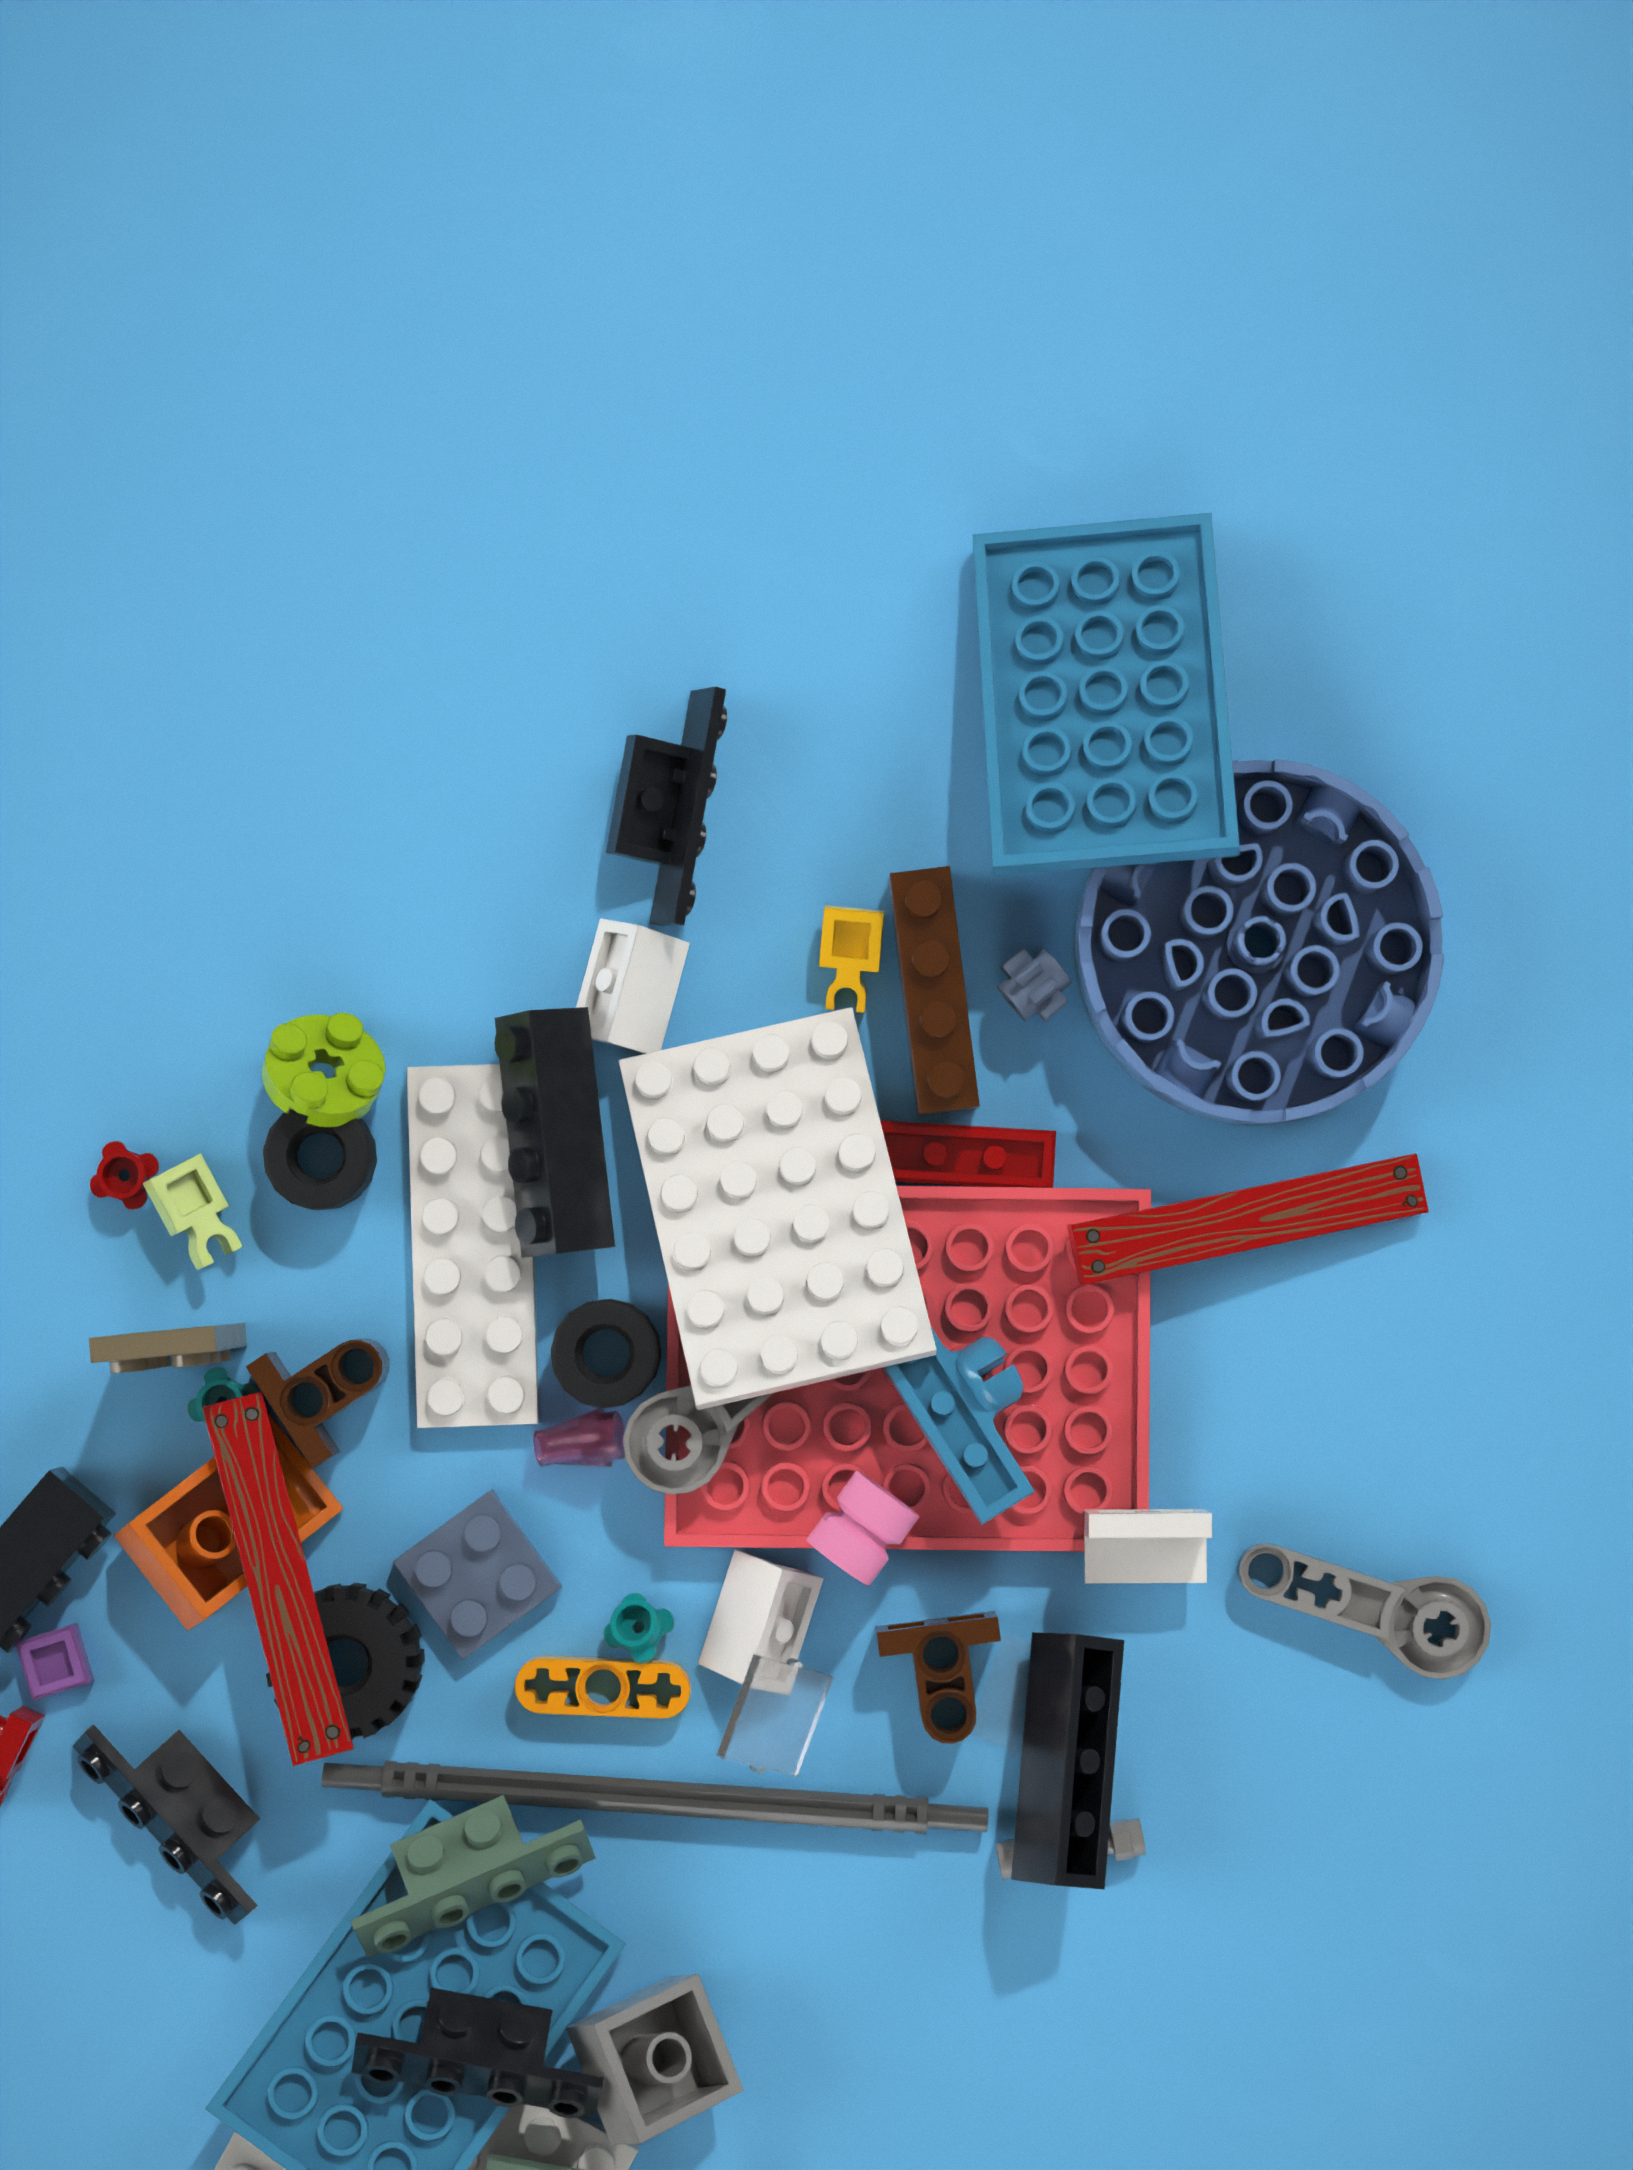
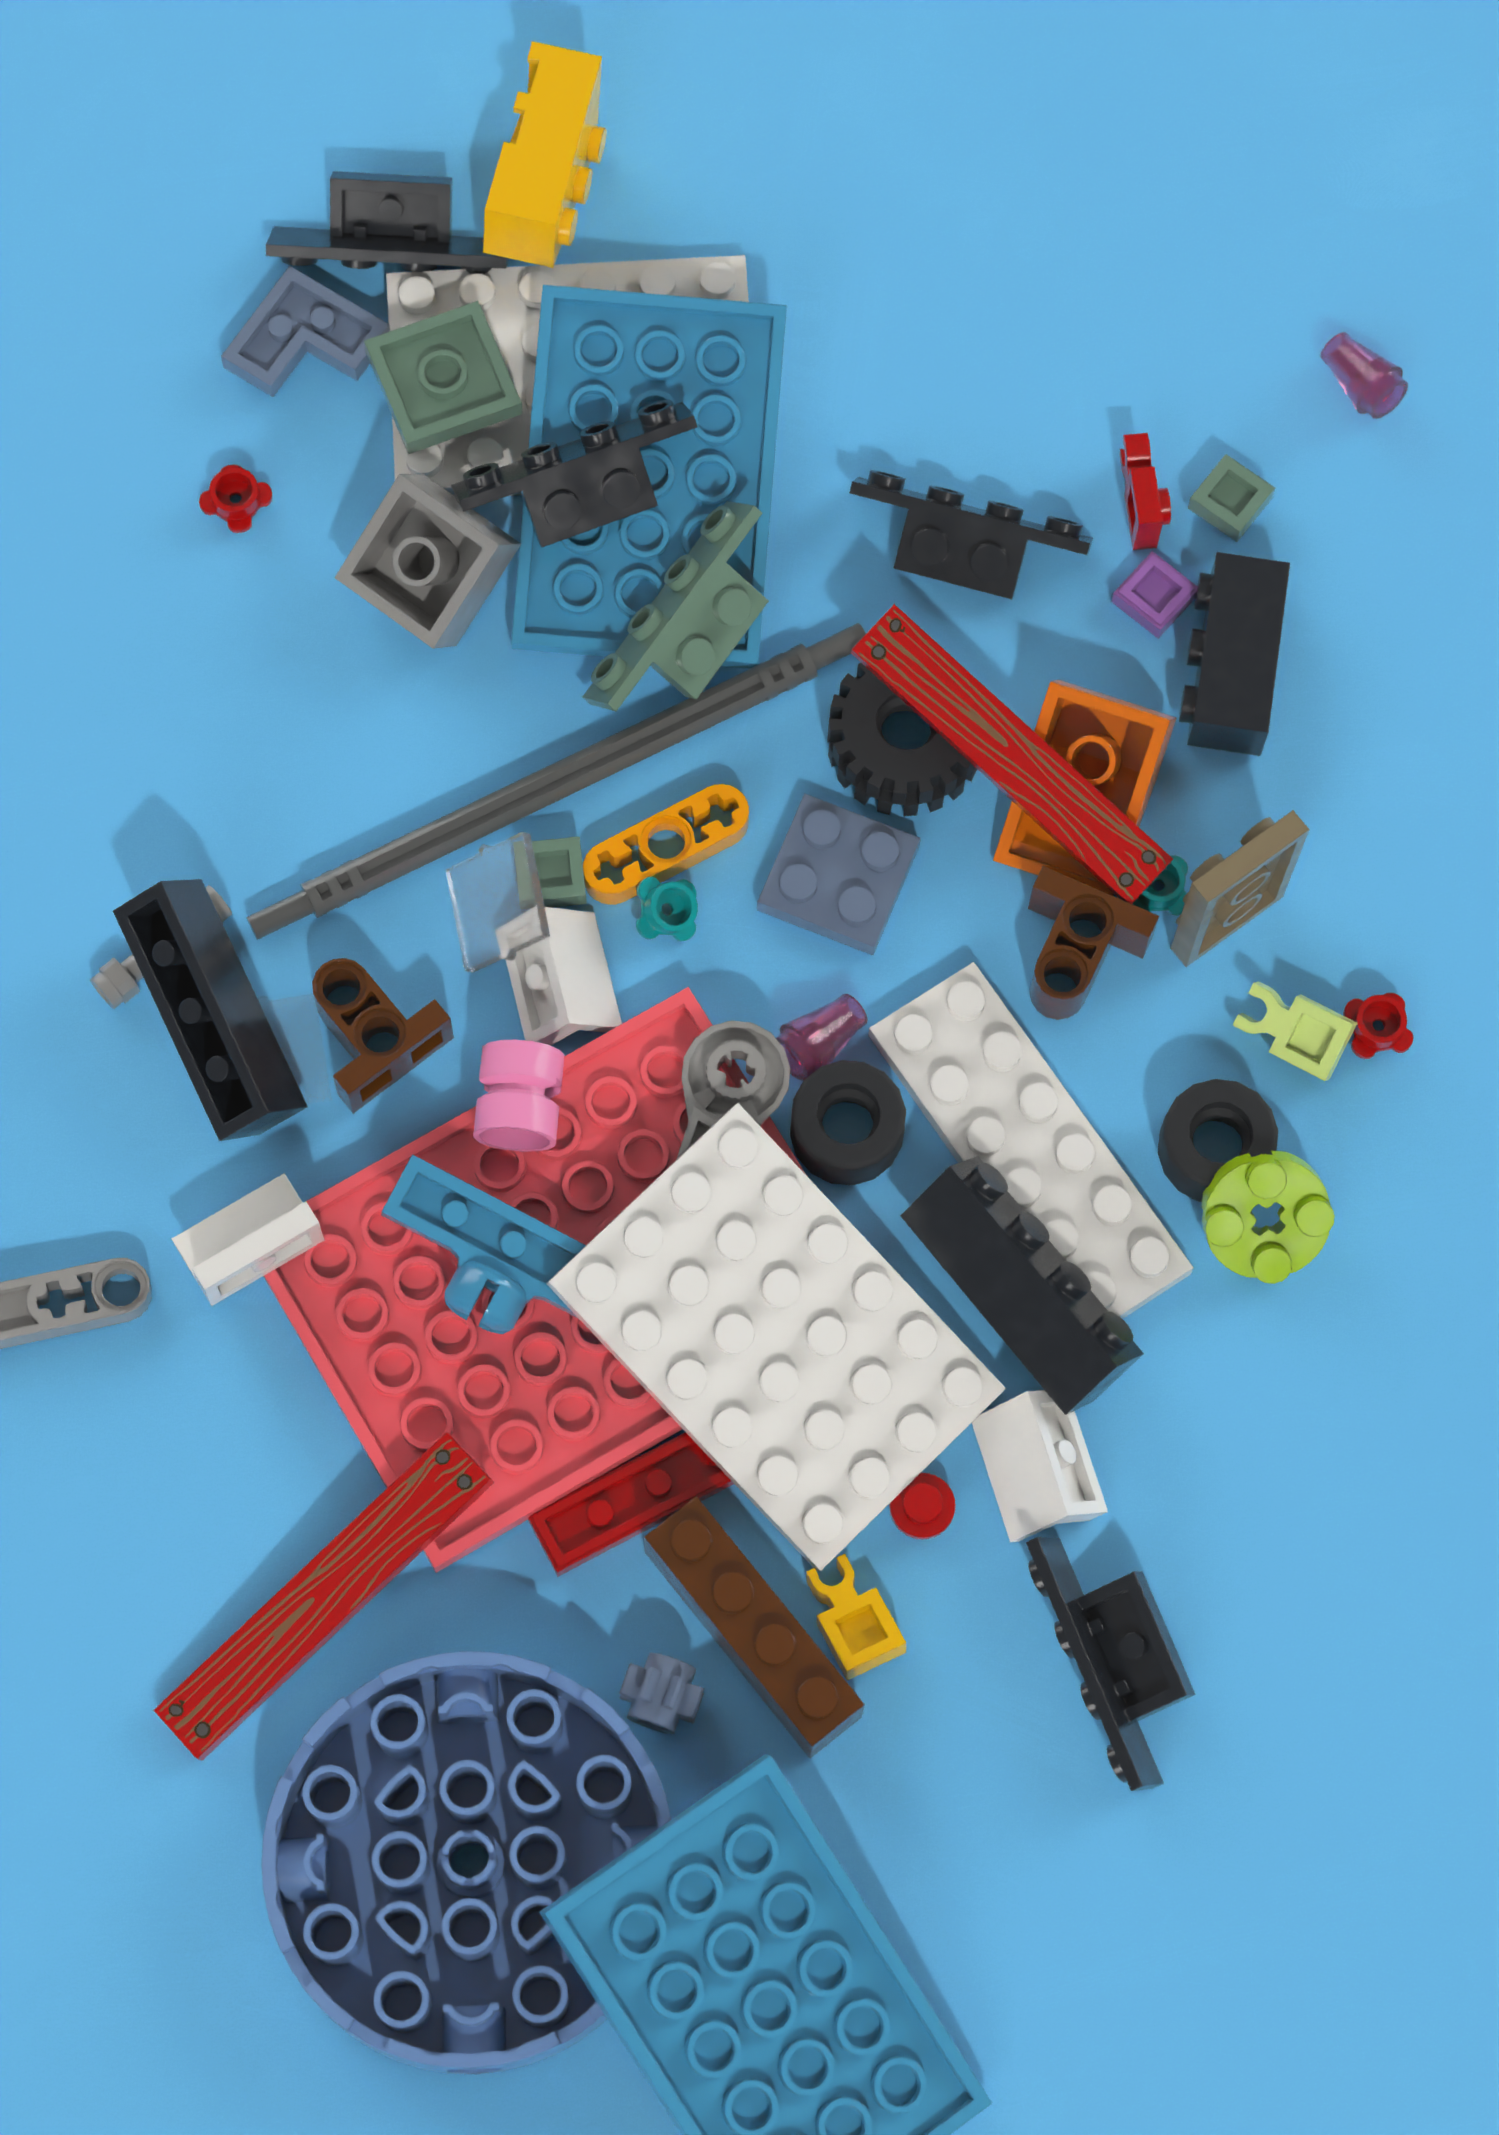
camera: 150 degrees right, 15 degrees down
none -> sand green plate [517,836,587,910]
none -> red plate [889,1473,956,1539]

